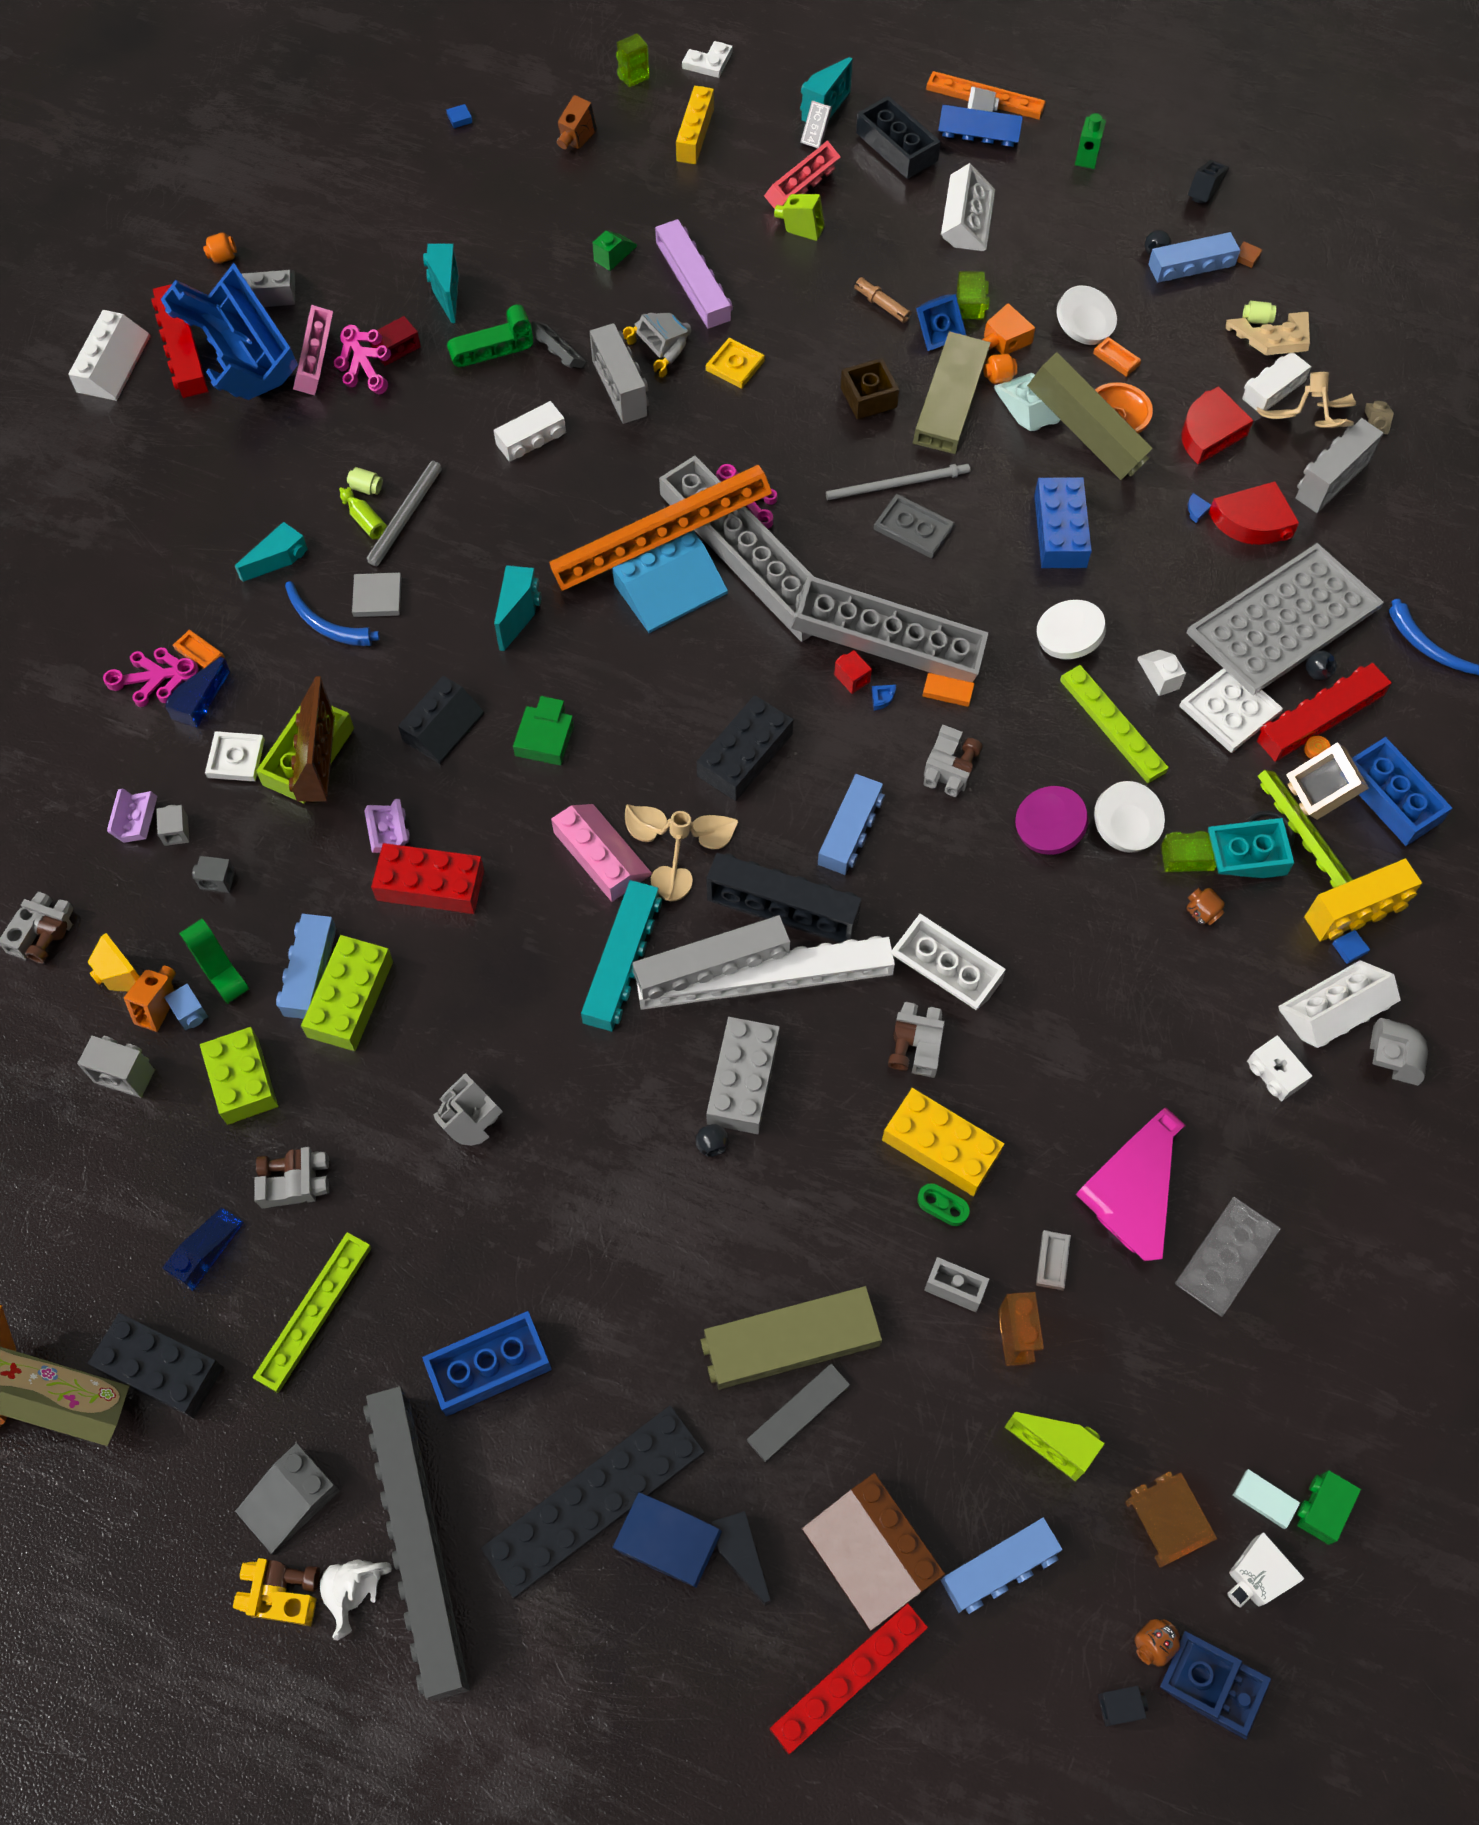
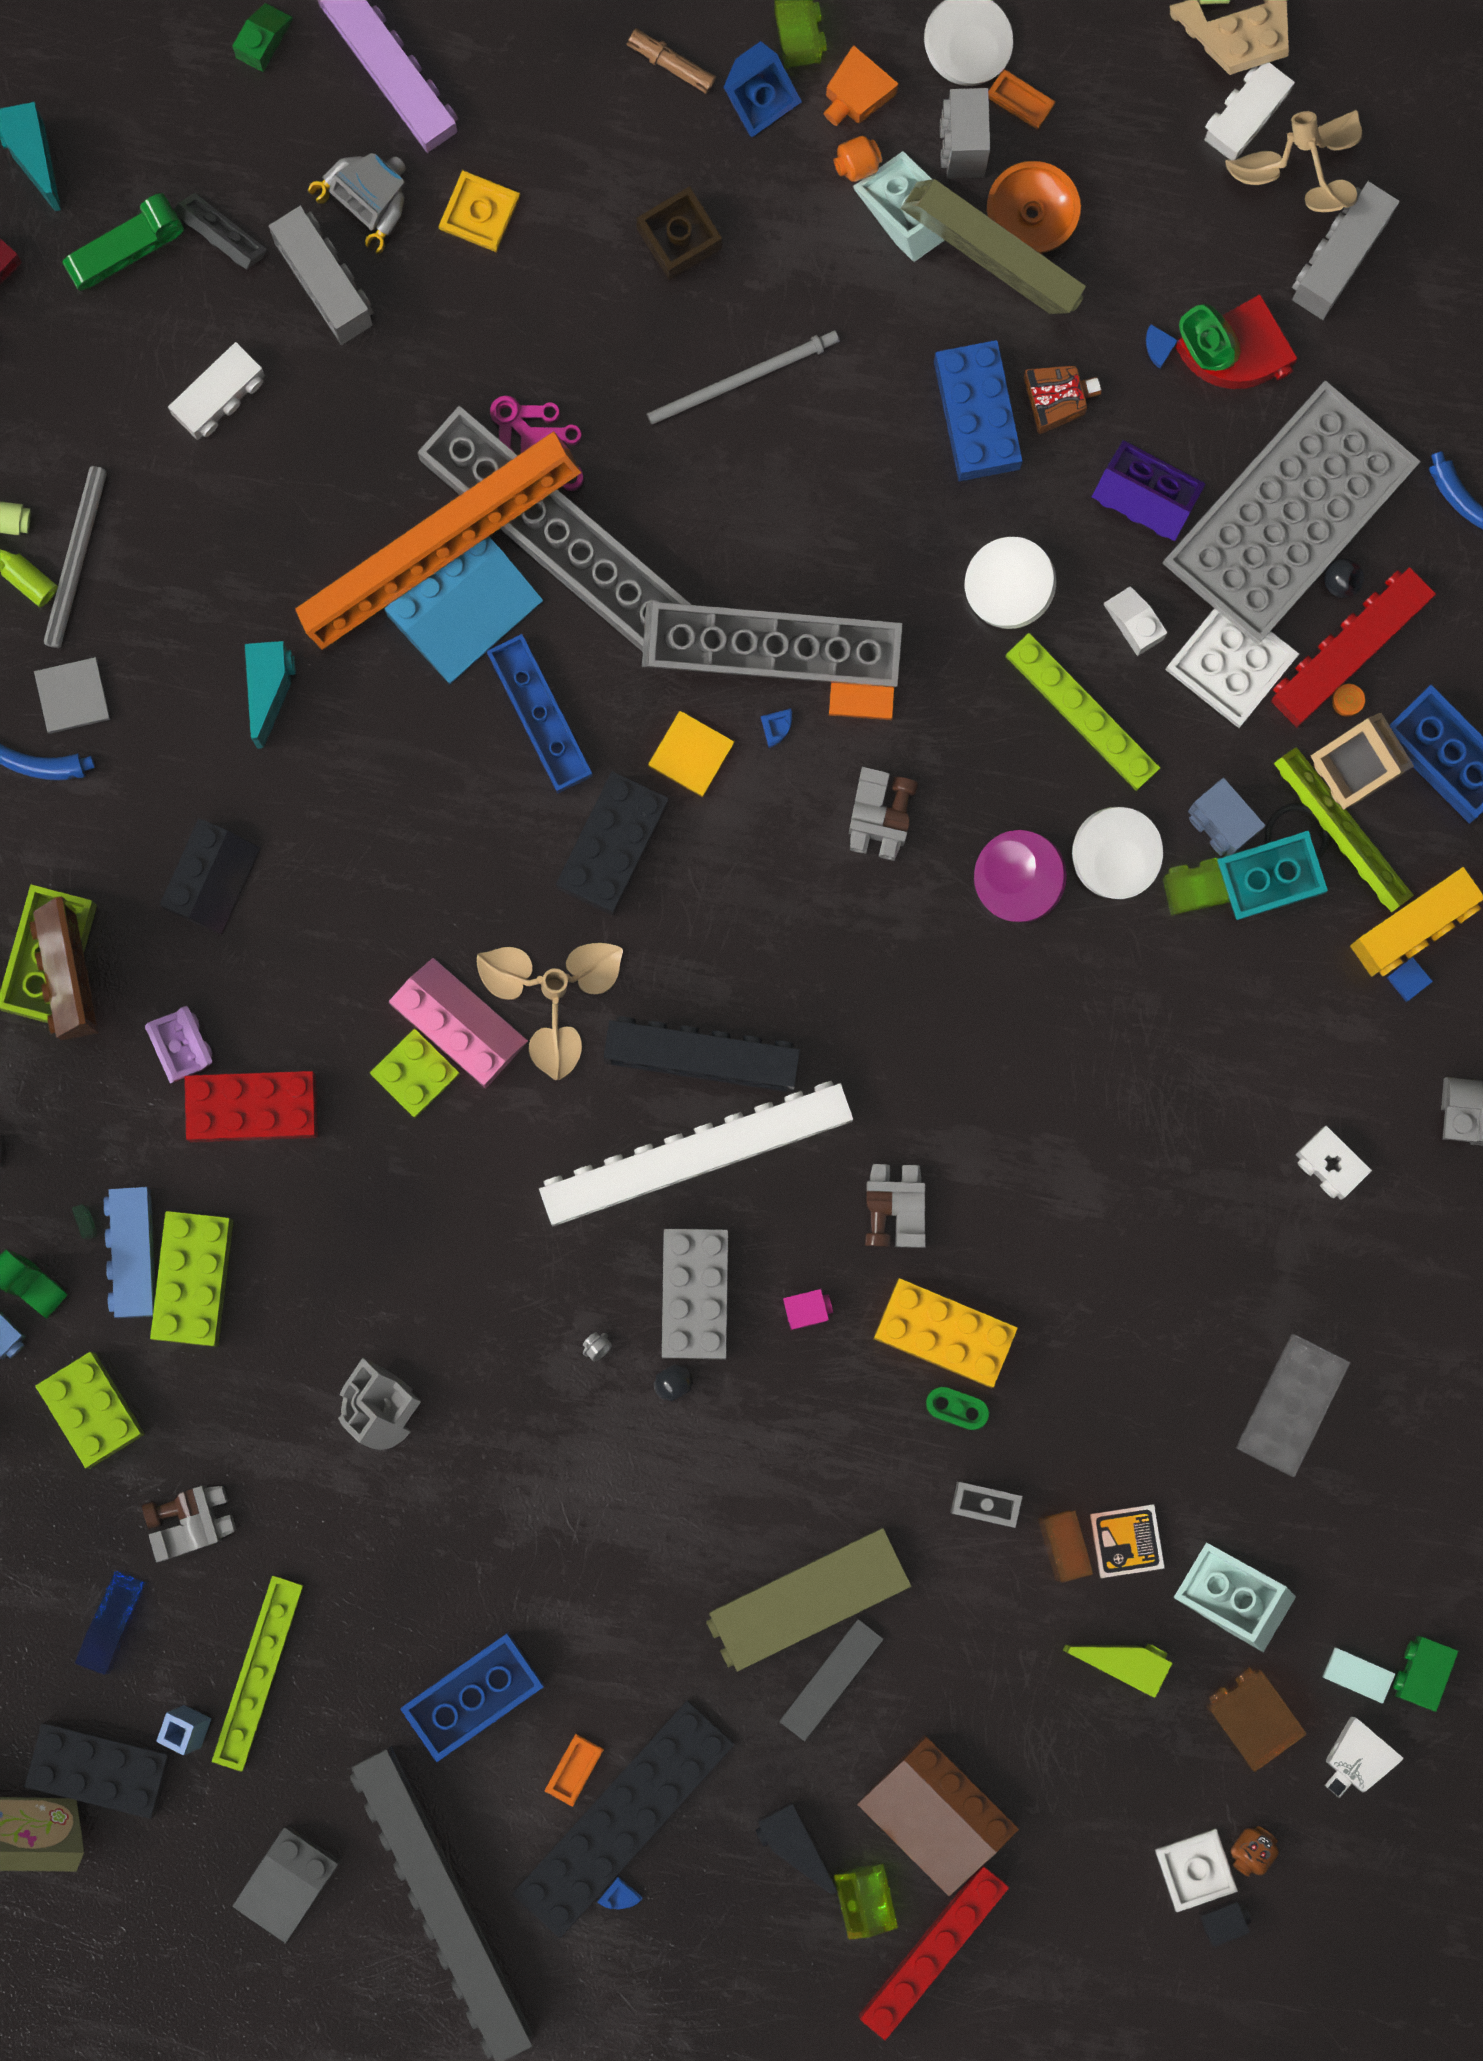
camera: 15 degrees left, 20 degrees up
yellow hips [233,1558,320,1627] -> none
white piece [320,1560,392,1641] -> none
green piece [513,696,574,766] -> none
teal brick [581,880,662,1032] -> none
dark blue slope [612,1493,722,1588] -> none
light grey brick [632,915,790,1000] -> none
medium blue brick [818,774,885,875] -> none
red brick [834,650,872,694] -> none
dark grey tile [873,494,955,559] -> none
white slope [891,914,1006,1010] -> none
brick [913,331,991,454] -> none
medium blue brick [940,1517,1063,1614] -> none
light grey tile [1036,1230,1071,1290] -> none
dark pink panel [1076,1107,1186,1261] -> none
dark blue slope [1160,1631,1271,1740] -> none
brick [1182,386,1254,464] -> none
dark orange head [1187,888,1225,925] -> none
white slope [1278,960,1401,1048] -> none
dark tan bracket [1364,401,1394,434] -> none
none -> clear green tile [71,1204,98,1240]
none -> medium blue brick [156,1705,211,1755]
none -> lime plate [370,1028,460,1118]
none -> blue piece [487,634,593,794]
none -> orange tile [545,1734,604,1807]
none -> light grey plate [583,1332,612,1362]
none -> blue tile [597,1876,643,1909]
none -> yellow tile [648,711,734,797]
none -> dark pink brick [783,1289,833,1330]
none -> clear neon green brick [834,1864,898,1940]
none -> light grey brick [940,88,990,178]
none -> torso [1023,366,1101,434]
none -> tile [1090,1504,1164,1578]
none -> dark purple slope [1092,440,1205,541]
none -> white tile [1155,1828,1238,1912]
none -> light aqua slope [1174,1543,1296,1652]
none -> green piece [1179,304,1241,371]
none -> sand blue brick [1188,777,1265,856]

